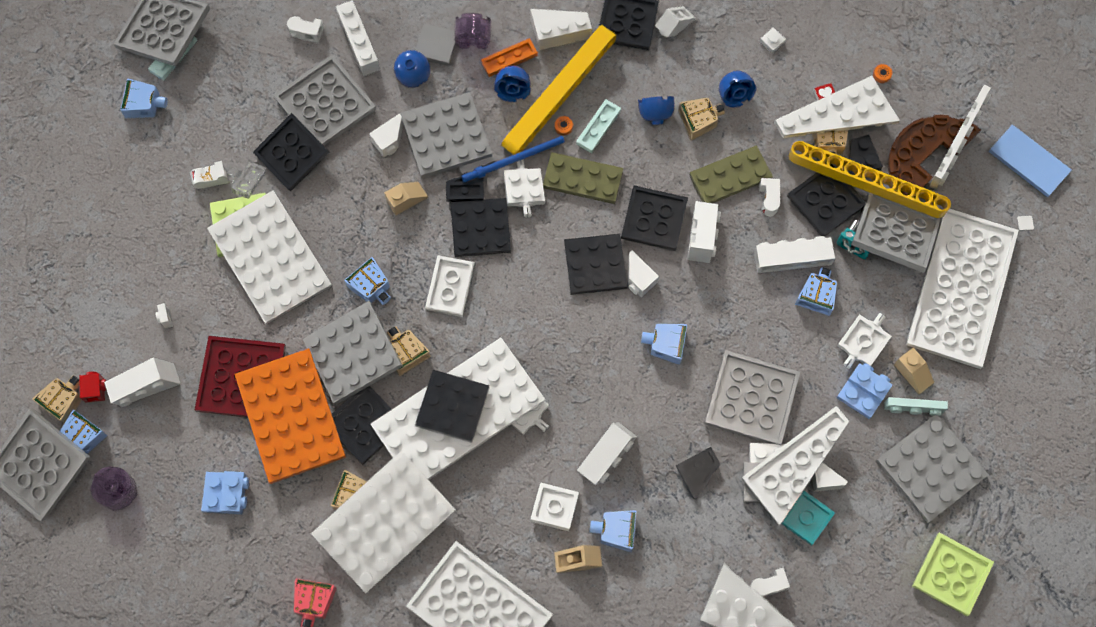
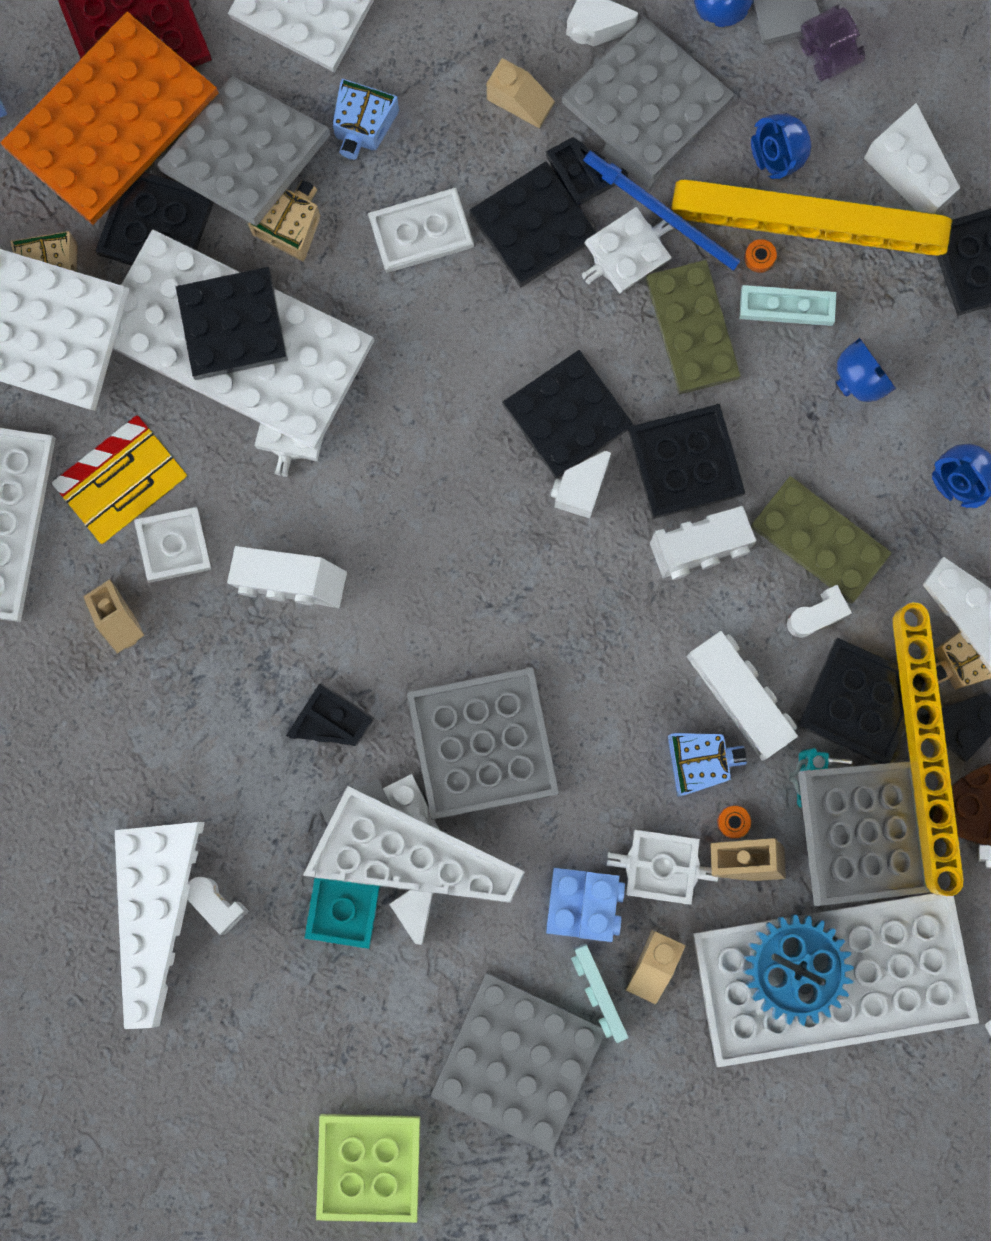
camera: 65 degrees right, 10 degrees up
orange plate [481,38,538,77] -> none
light blue torso [590,511,636,552] -> none
light blue torso [641,324,687,365] -> none
tan torso [678,98,725,140] -> none
none -> yellow sticker [52,415,187,544]
none -> tan slope [711,838,786,881]
none -> orange tile [717,806,751,839]
none -> dark azure gear [743,914,854,1026]

